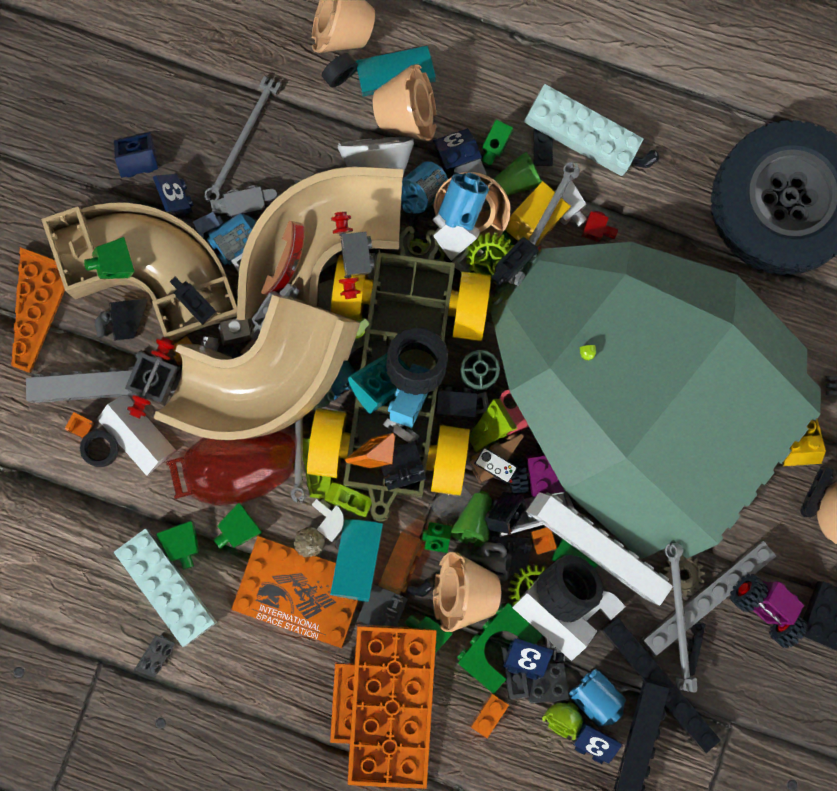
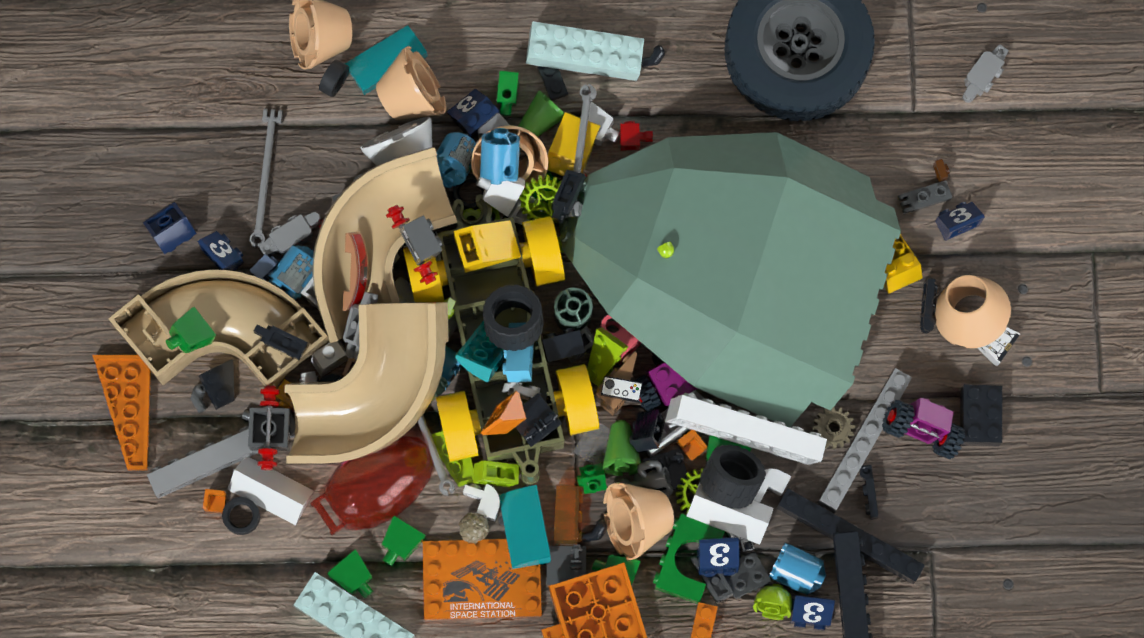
camera: 20 degrees left, 5 degrees down
light grey hinge [665,543,697,692] -> none
none -> yellow slope [454,220,521,273]

